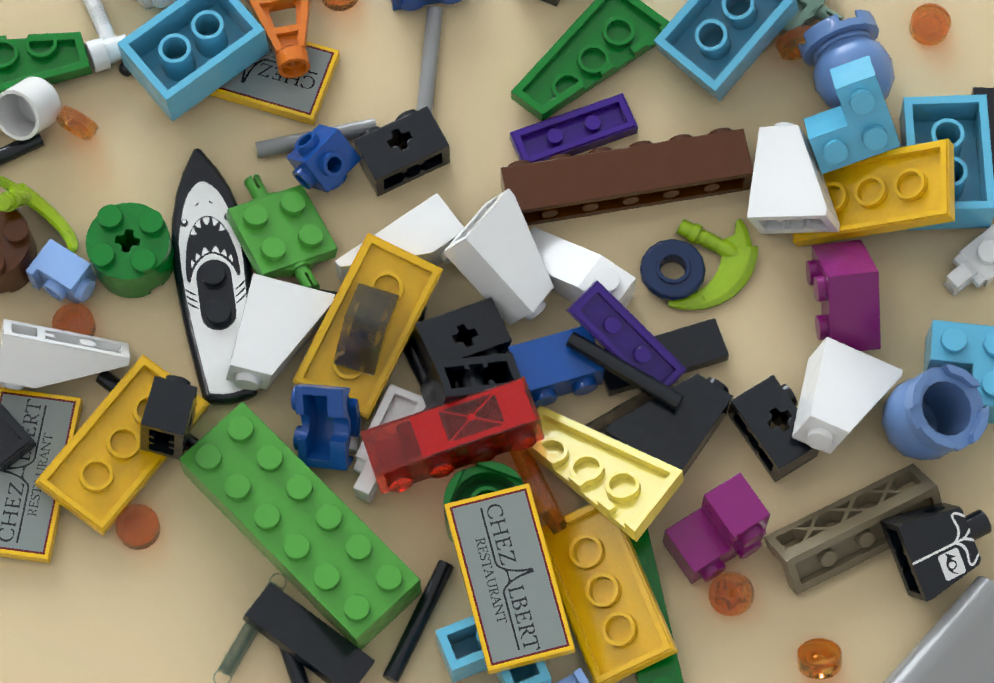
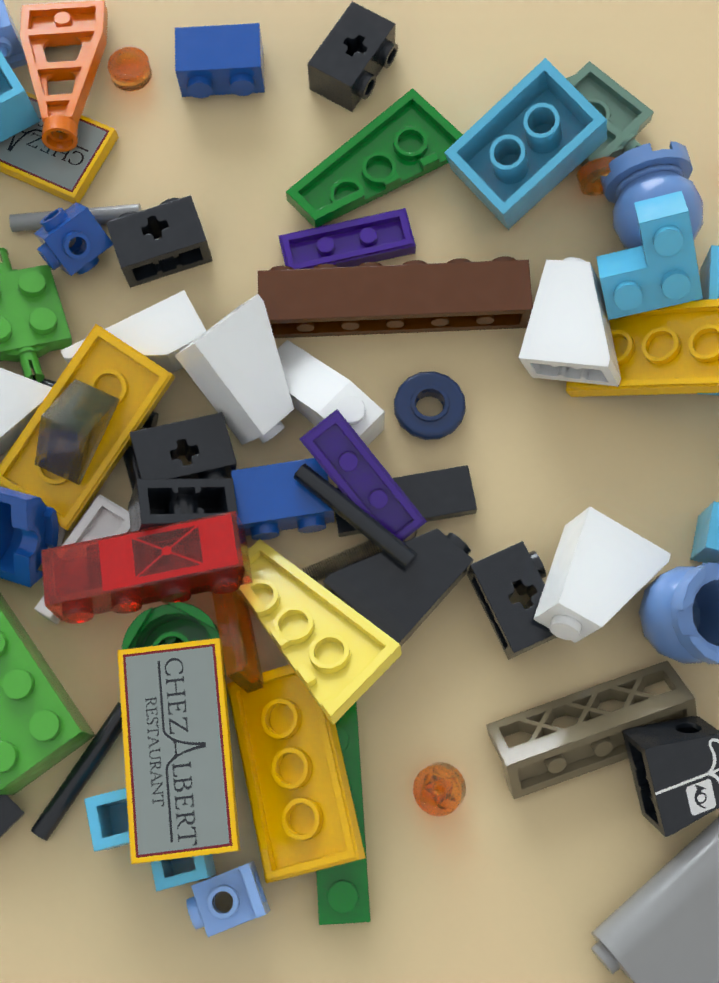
camera: 10 degrees right, 5 degrees up
light grey bar [416,6,443,113] -> none
magenta brick [662,472,770,584] -> none
lime piece [668,219,758,311] -> none
clear orange tile [797,638,842,679] -> none
magenta brick [806,240,881,351] -> none

